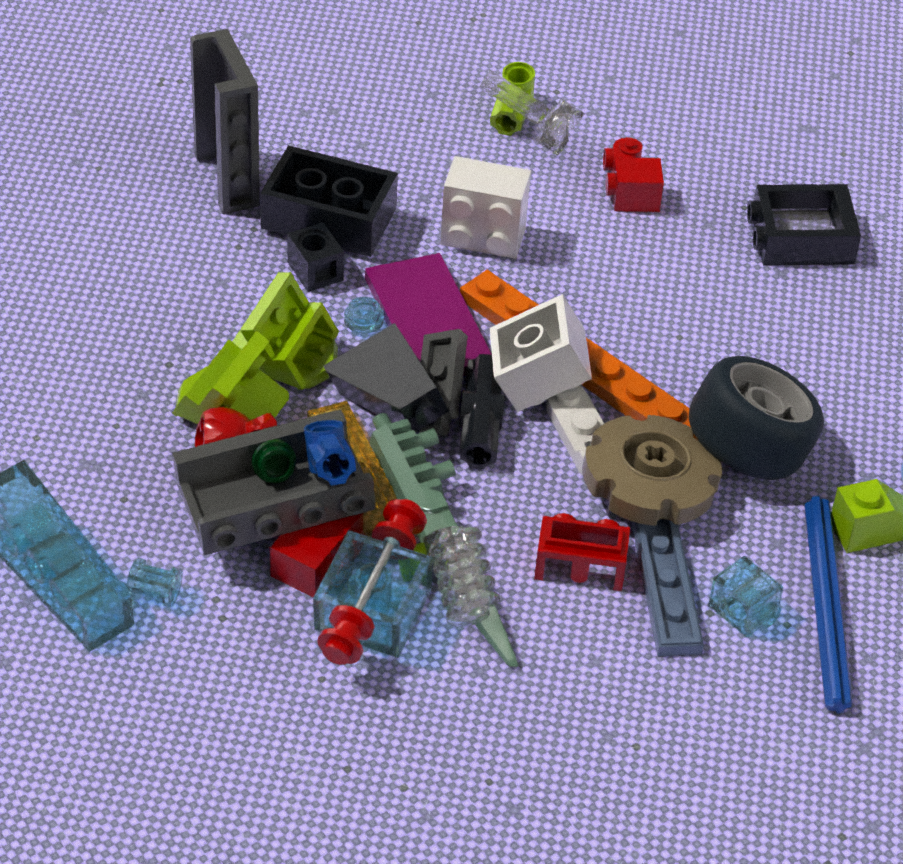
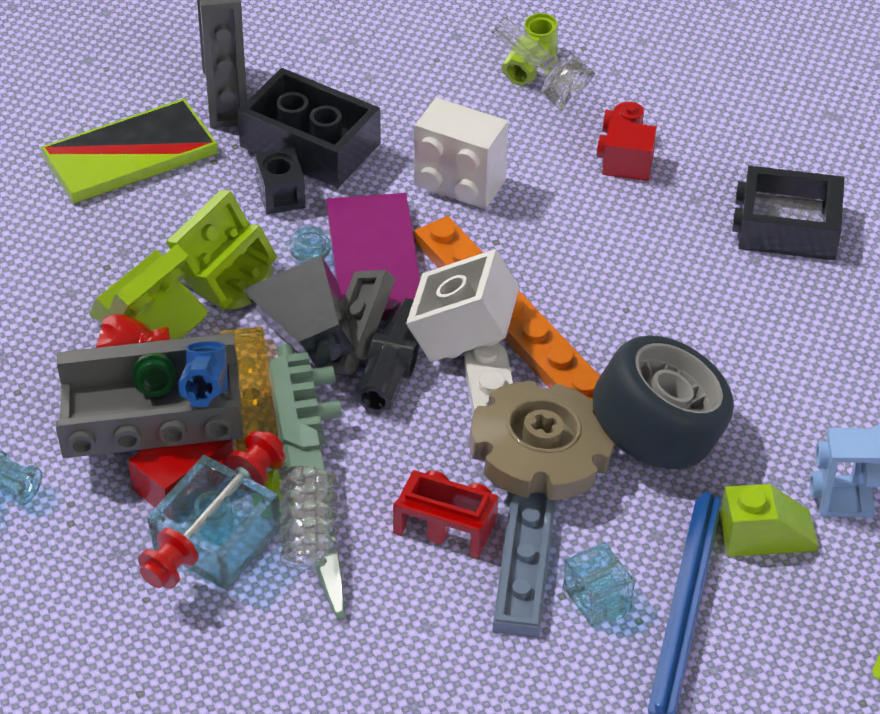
camera: 15 degrees right, 0 degrees up
none -> tile [41,98,218,204]

